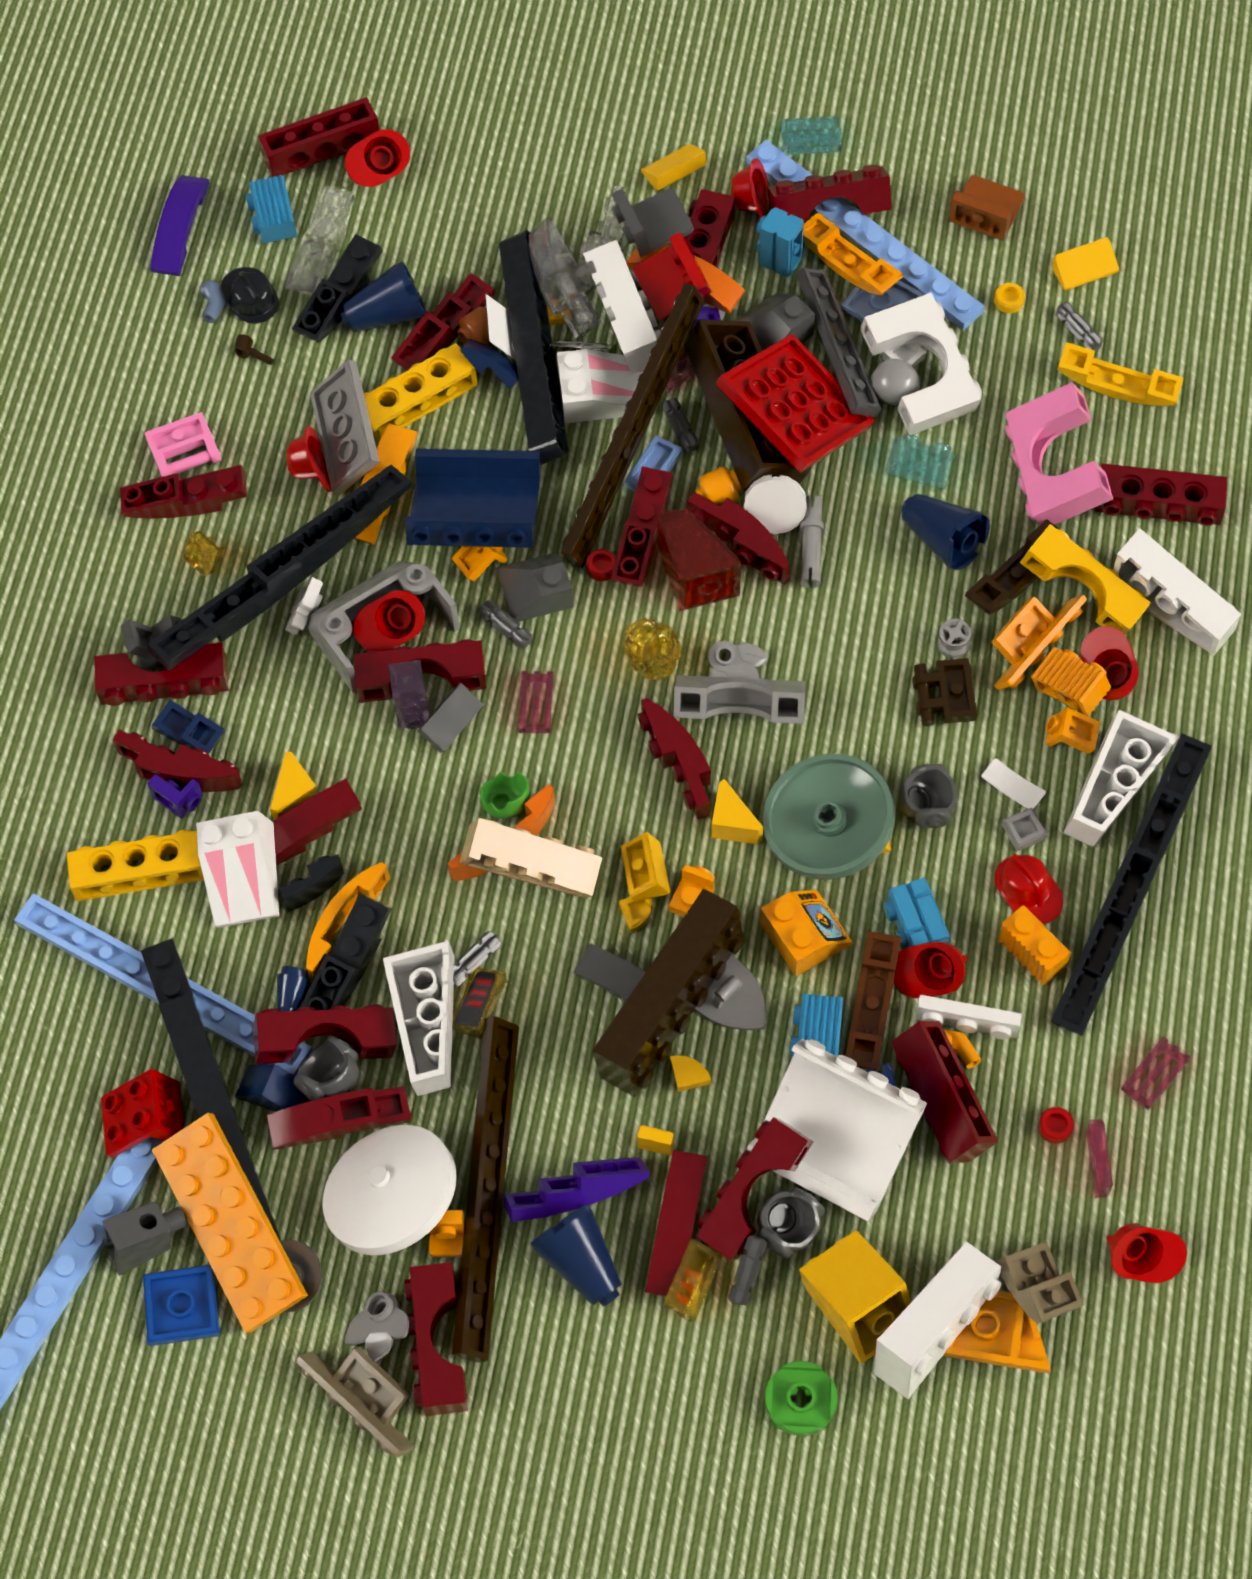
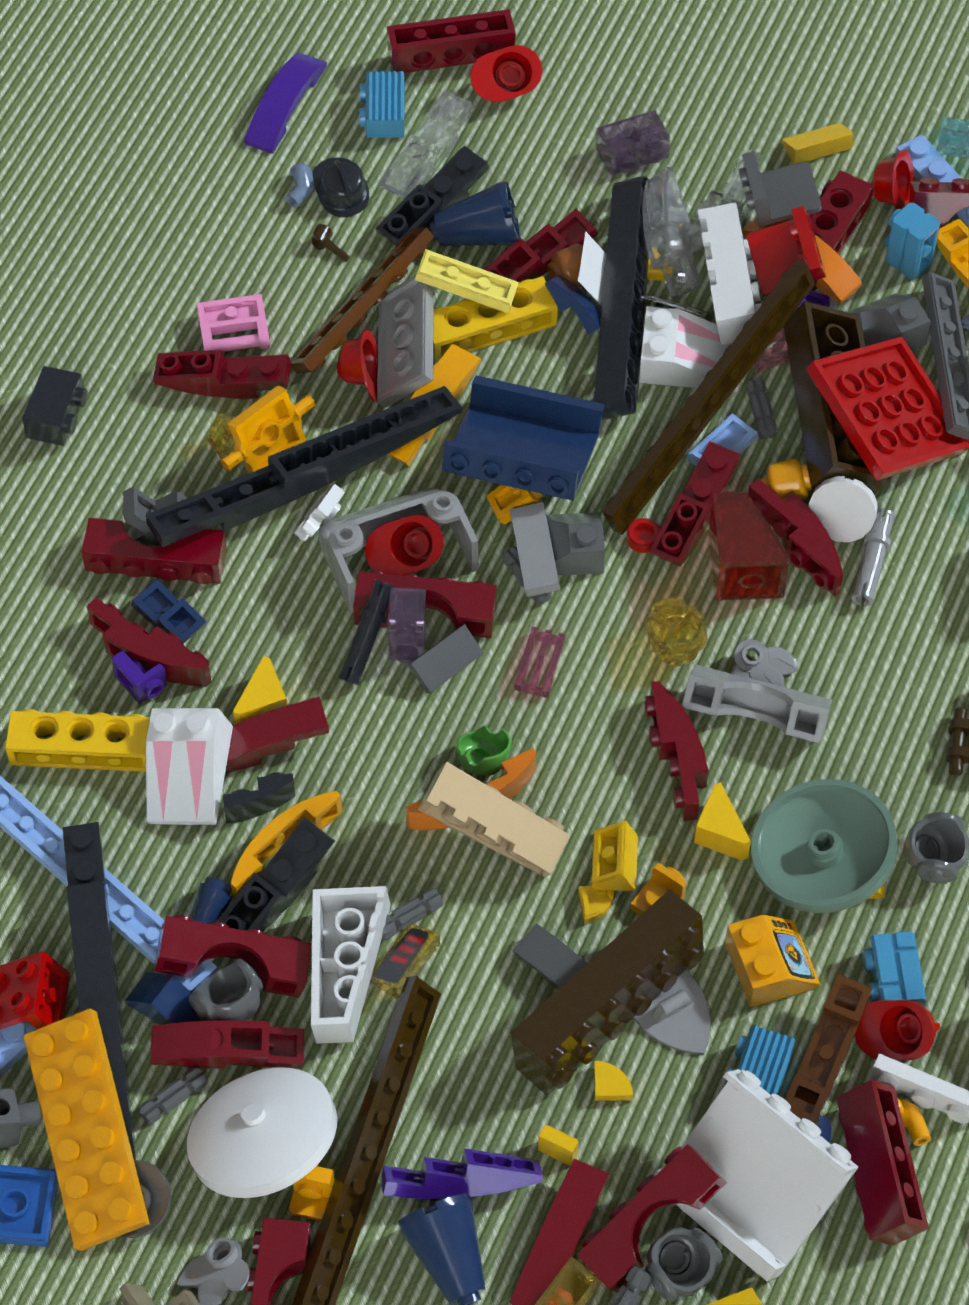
camera: 10 degrees right, 5 degrees down
none -> black brick [22,366,88,446]
none -> dark grey axle [138,1067,207,1125]
none -> light orange plate [220,385,316,474]
none -> reddish brown plate [291,227,434,374]
none -> black pin [338,580,396,686]
none -> light yellow tile [415,249,519,313]
none -> light grey tile [510,502,561,597]
none -> clear purple brick [596,110,670,176]

